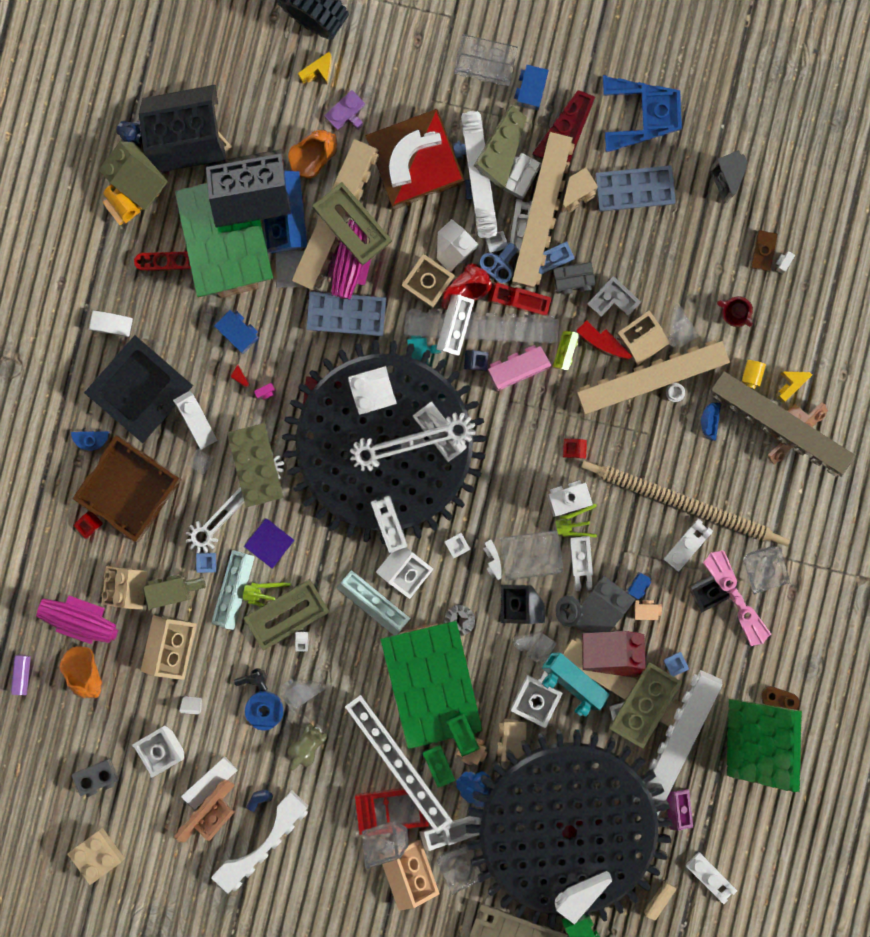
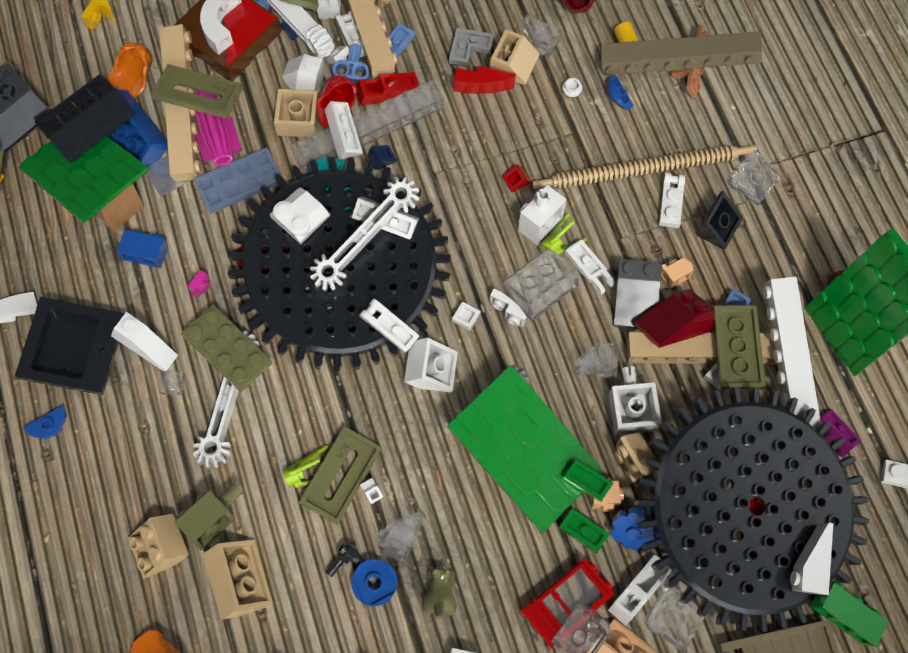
camera: 30 degrees left, 20 degrees down
dark pink plate [36,595,118,644] -> none
reddish brown tile [72,435,182,542] -> none
red slope [73,511,103,540] -> none
red beam [134,251,191,271] -> none
white slope [180,696,202,714] -> none
medium blue plate [196,553,217,573] -> none
light aqua slope [211,550,254,630] -> none
red slope [231,365,250,387] -> none
dark purple sticker [244,518,295,569] -> none
medium lavender plate [324,90,365,131] -> none
light aqua slope [337,570,410,635] -> none
white brick [345,695,454,834] -> none
bright pink slope [488,345,551,391] -> none
black slope [501,585,545,624] -> none
teal brick [541,653,610,717] -> none
dark grey brick [553,262,595,295] -> none
lime plate [553,331,579,371] -> none
dark grey gear [555,596,584,627] -> none
tan brick [576,339,730,415] -> none
blue piece [627,572,651,599] -> none
tan slope [644,881,676,920] -> none
bright pink piece [703,550,771,646] -> none
yellow slope [777,371,812,403] -> none

